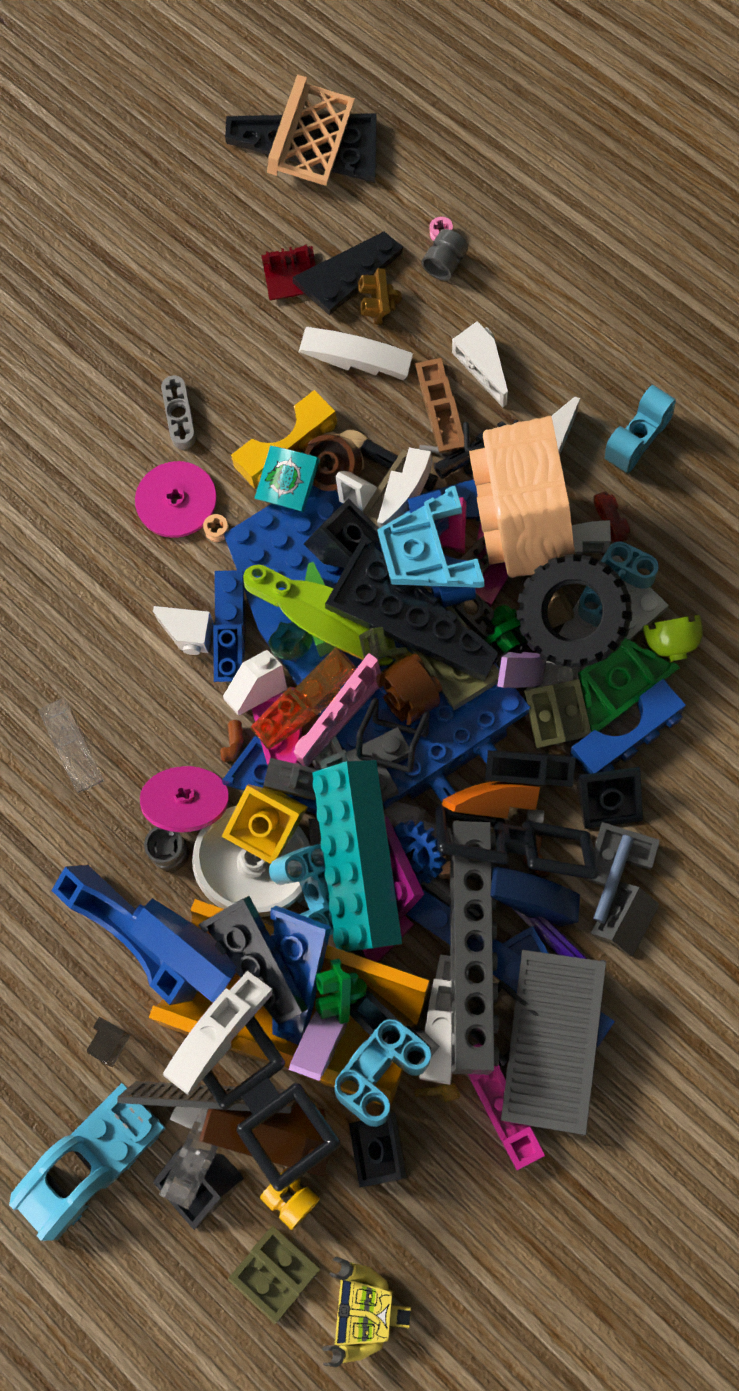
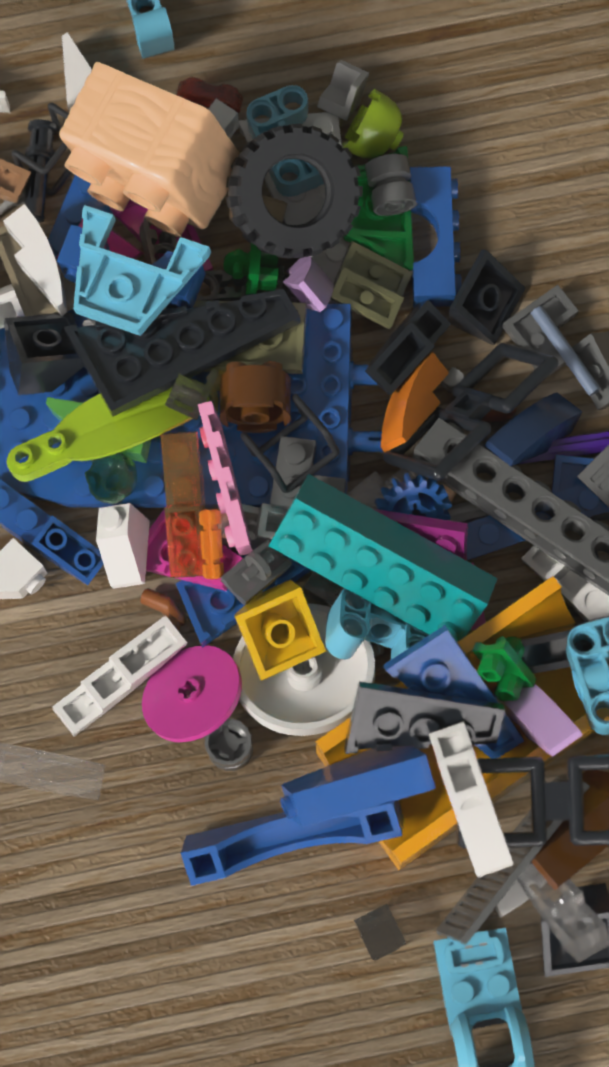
camera: 60 degrees left, 5 degrees up
none -> white slope [52,615,187,737]
none -> orange axle [199,509,224,579]
none -> light grey panel [317,60,369,121]
none -> dark grey wheel [365,154,417,216]

